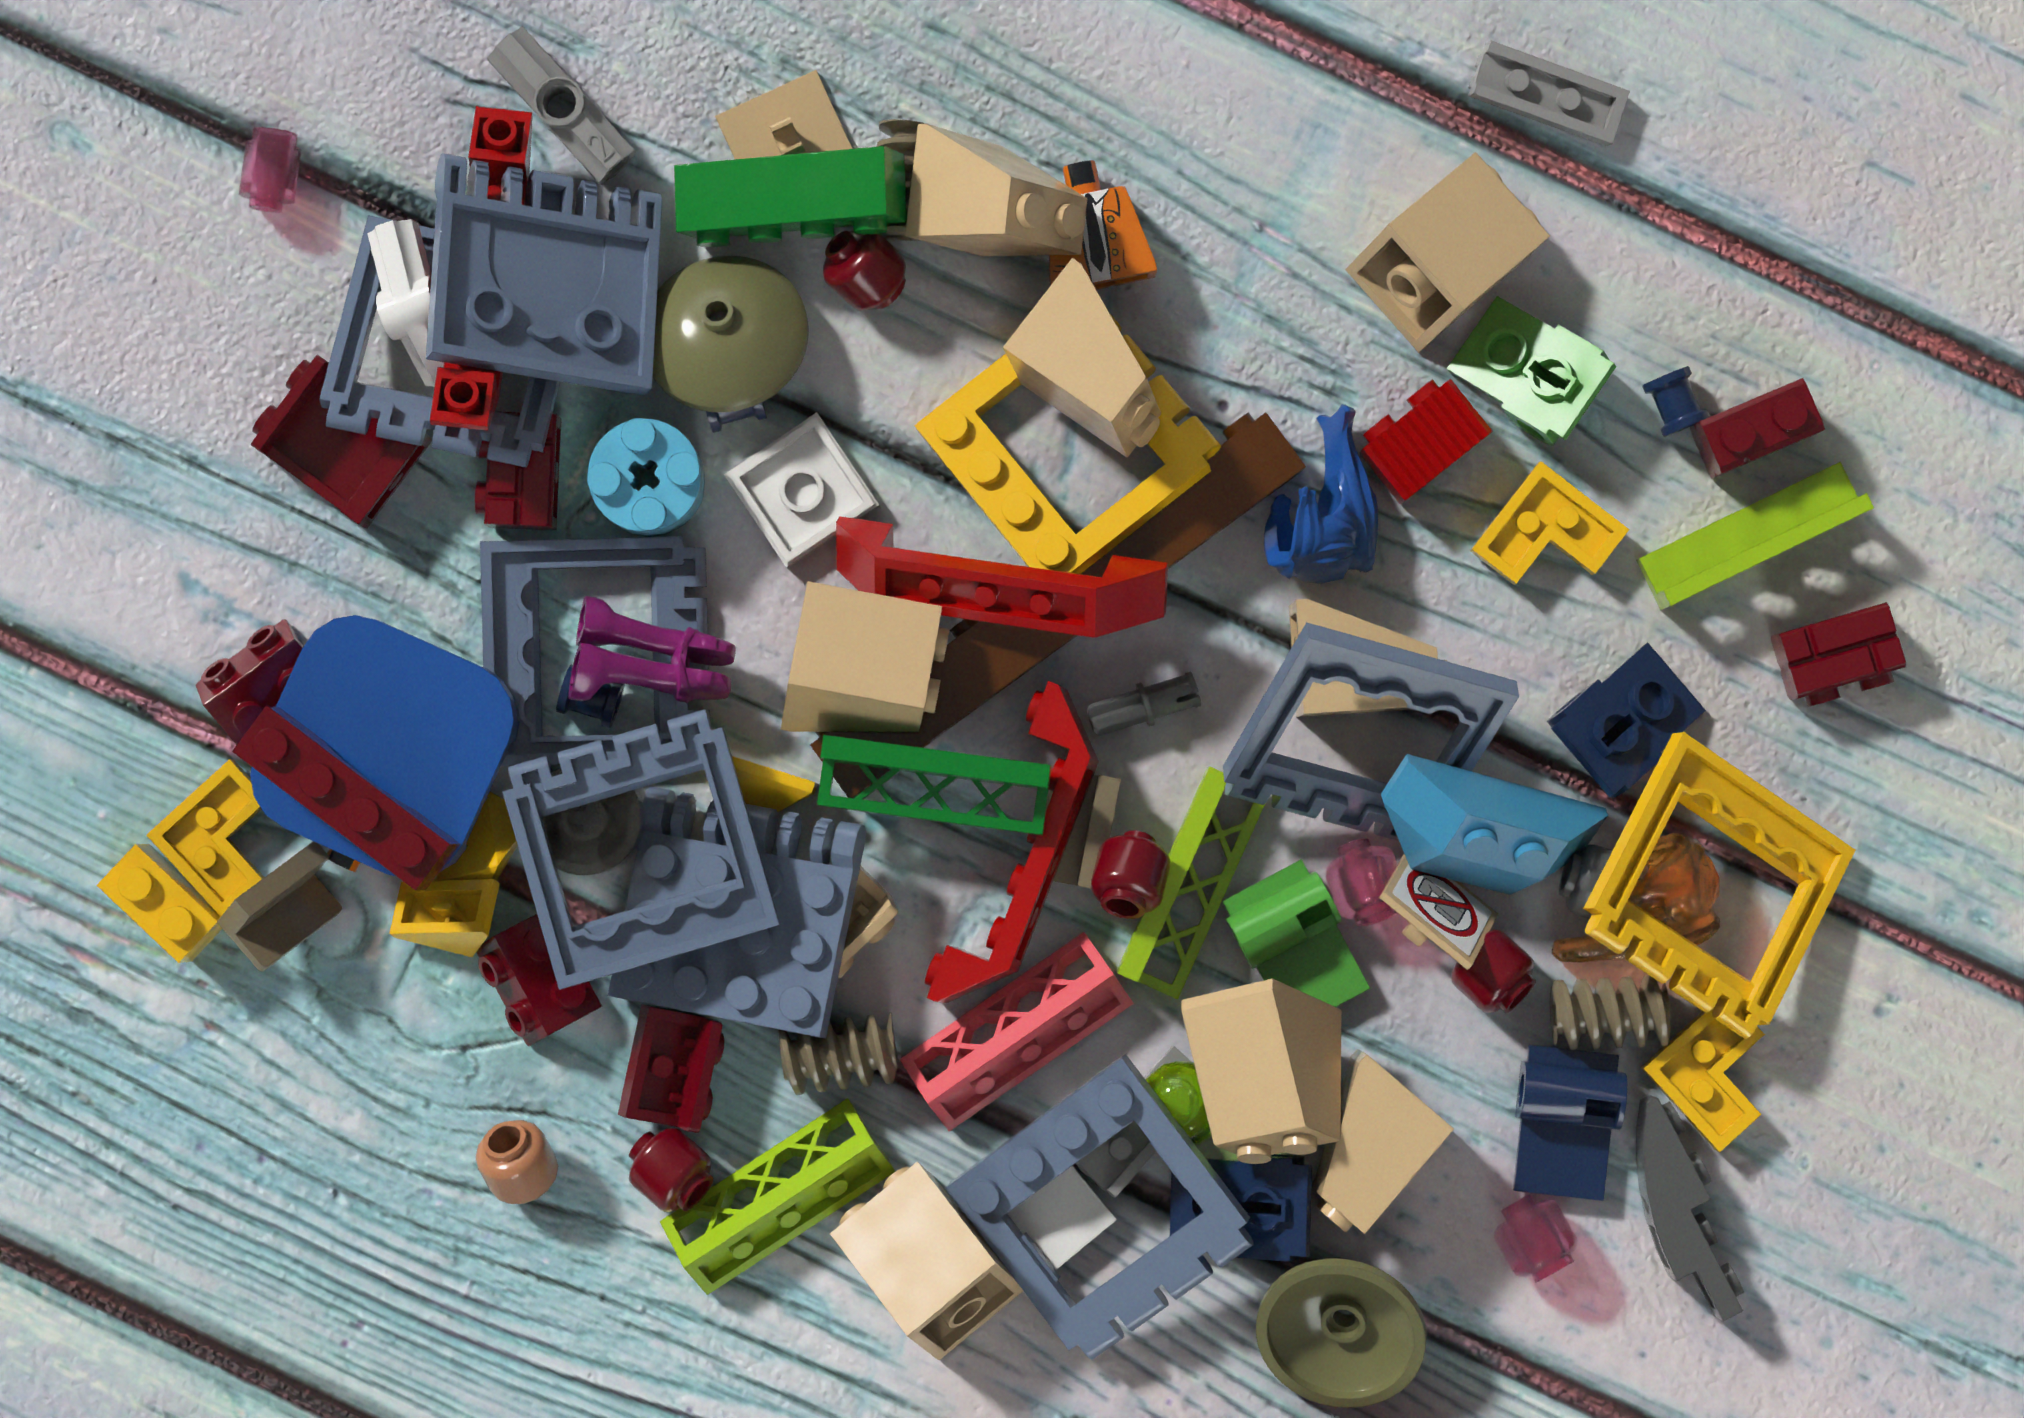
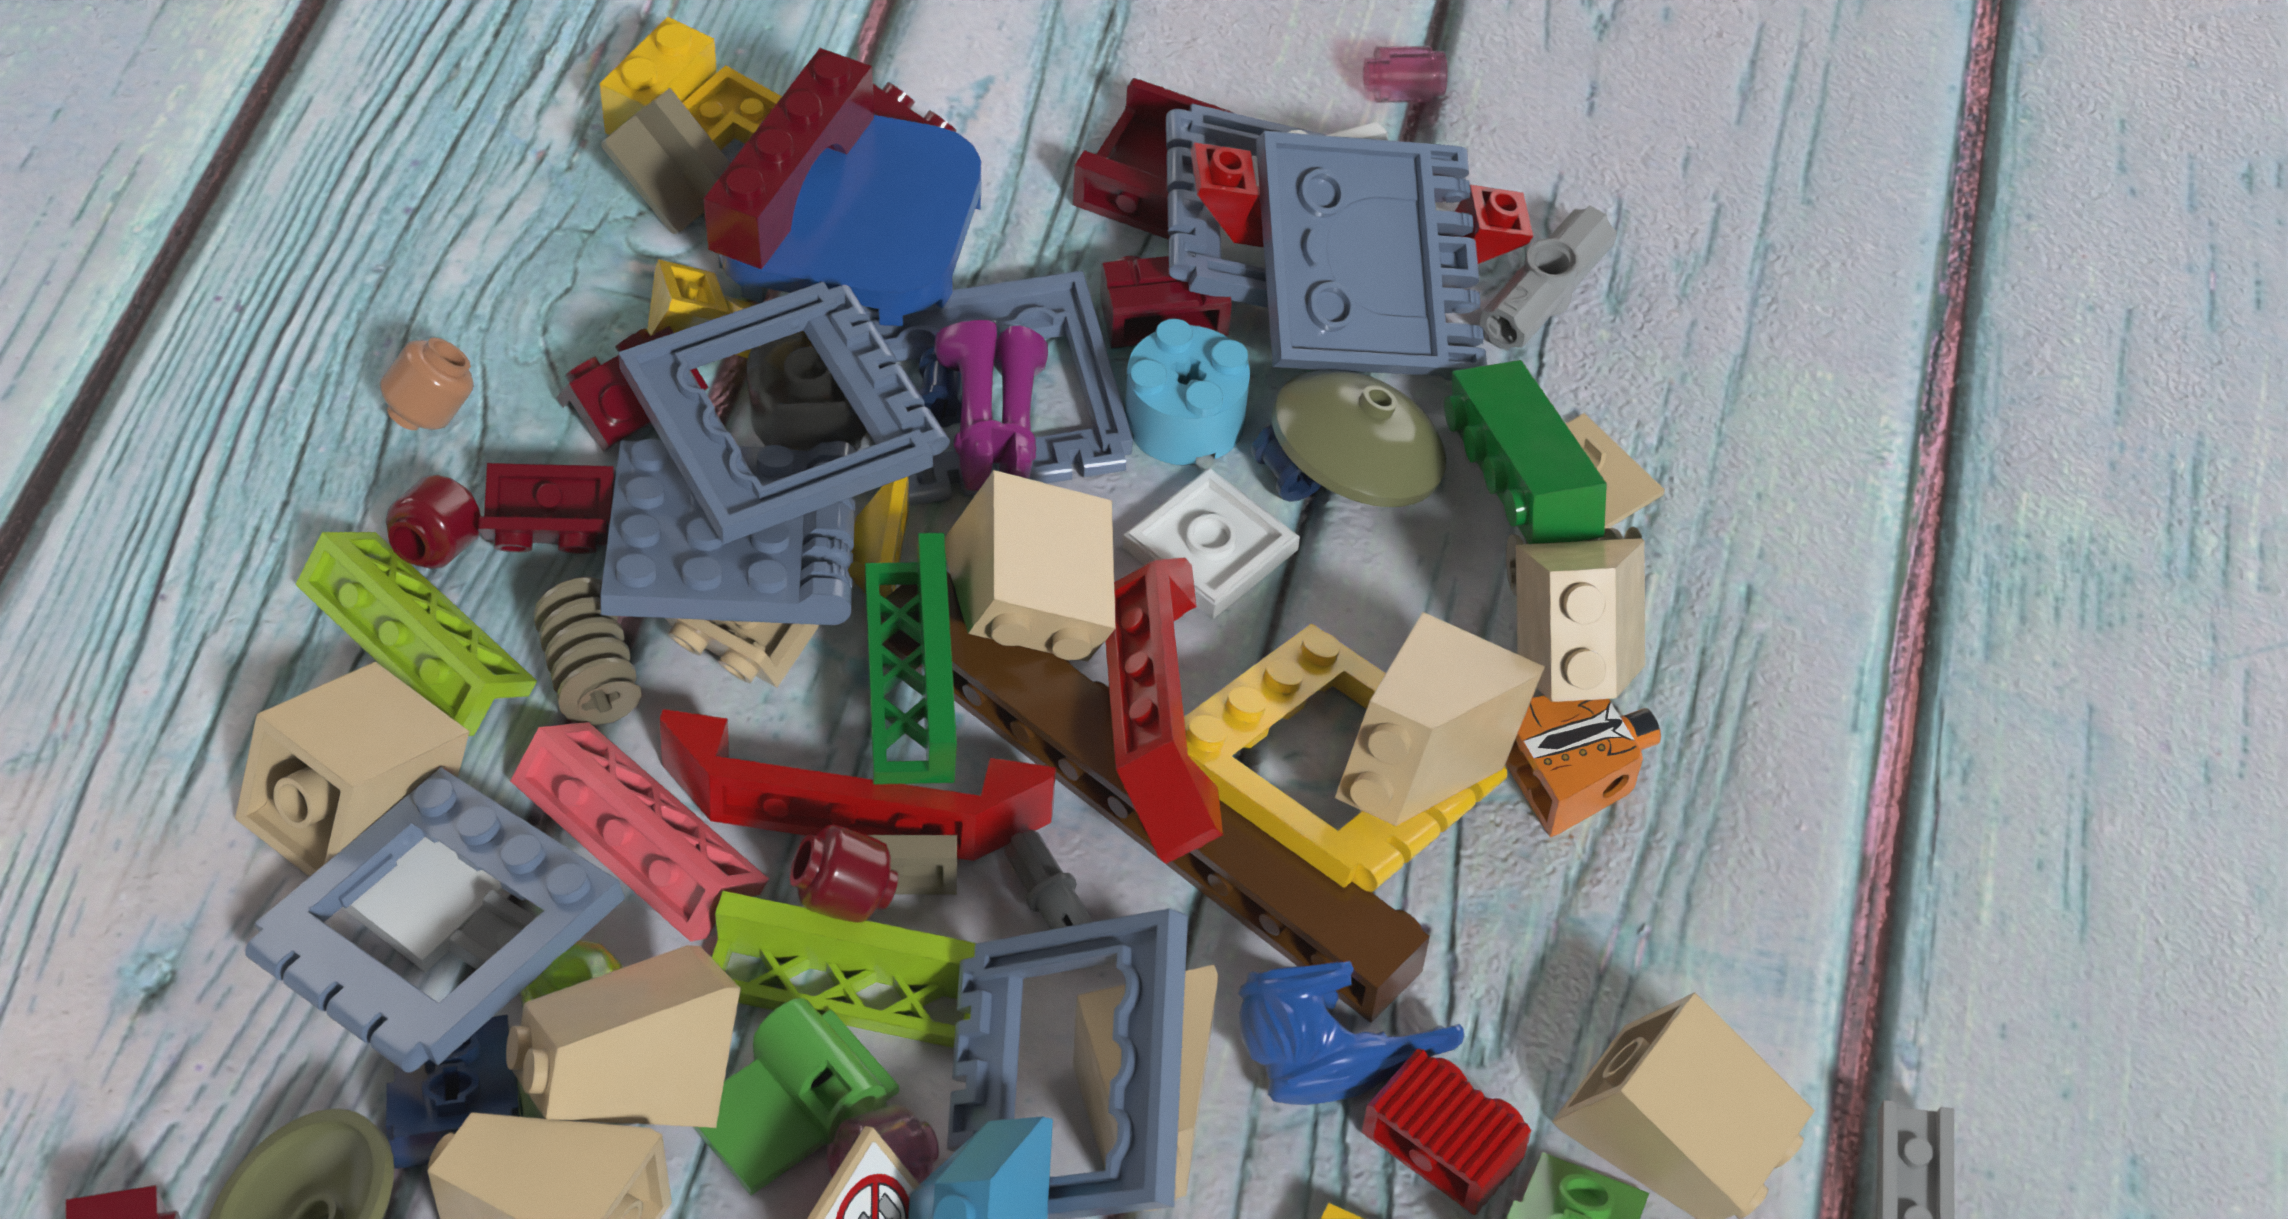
camera: 75 degrees right, 35 degrees down
dark red head [823,230,906,311] -> none

